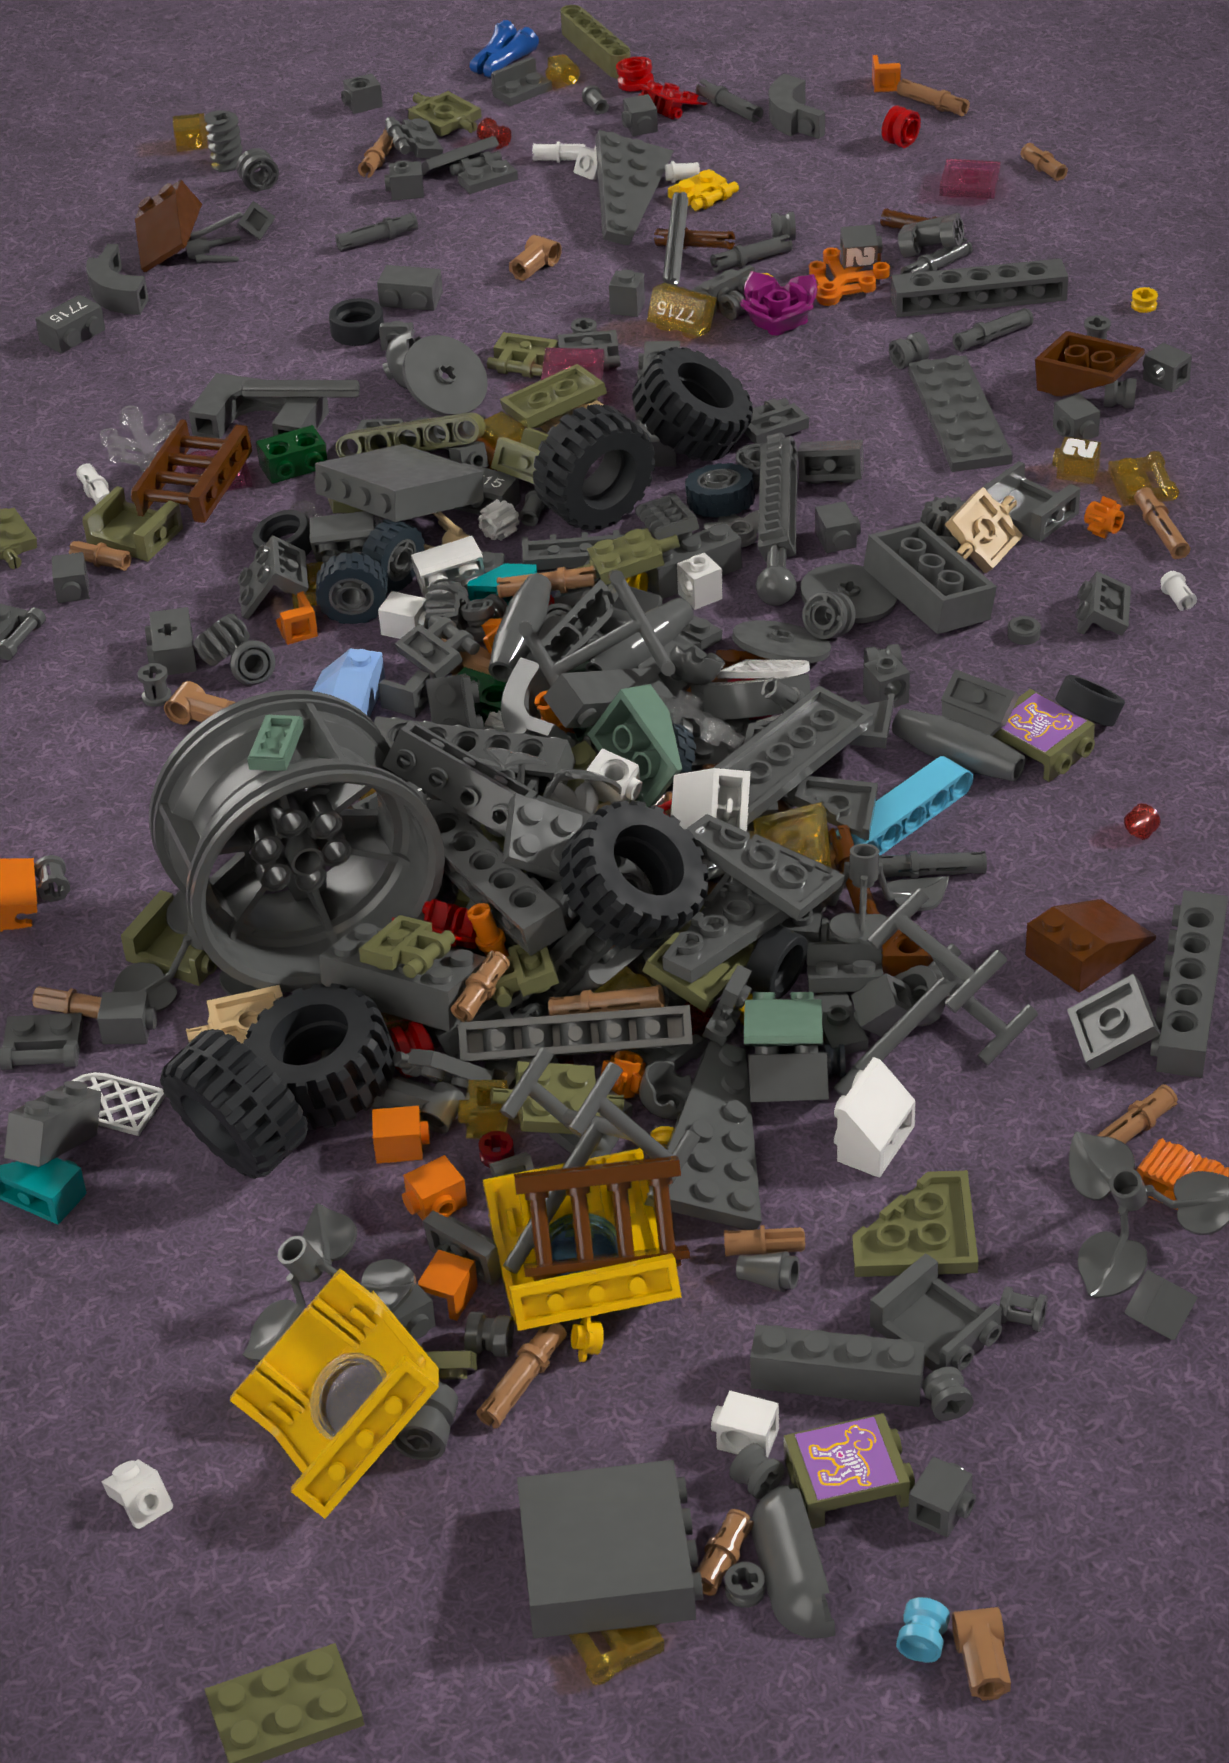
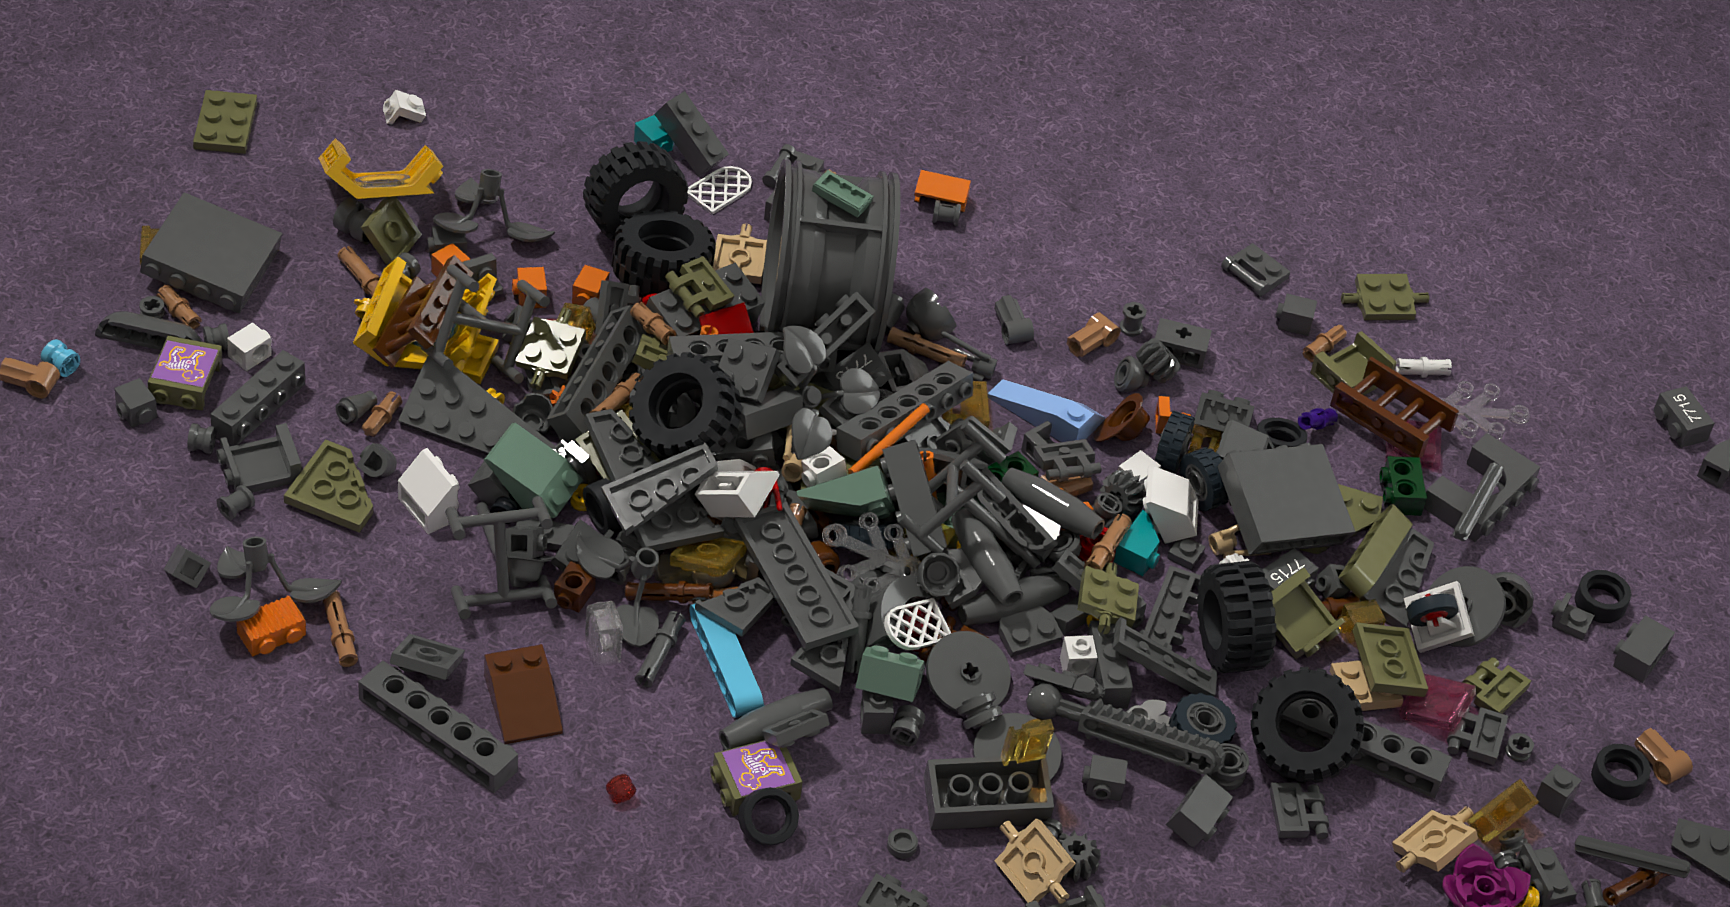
camera: 105 degrees right, 5 degrees up
none -> dark grey plate [356,443,397,478]
none -> clear brick [585,601,623,668]
none -> orange bar [848,403,930,474]
none -> sand green slope [855,645,925,702]
none -> clear yellow plate [1001,719,1054,766]
none -> dark grey hinge [1023,663,1106,701]
none -> reddish brown piece [1093,393,1150,442]
none -> dark purple pin [1298,408,1338,430]
none -> tan plate [1392,806,1478,873]
none -> white plate [1404,581,1474,653]
none -> black tyre [1591,744,1651,800]

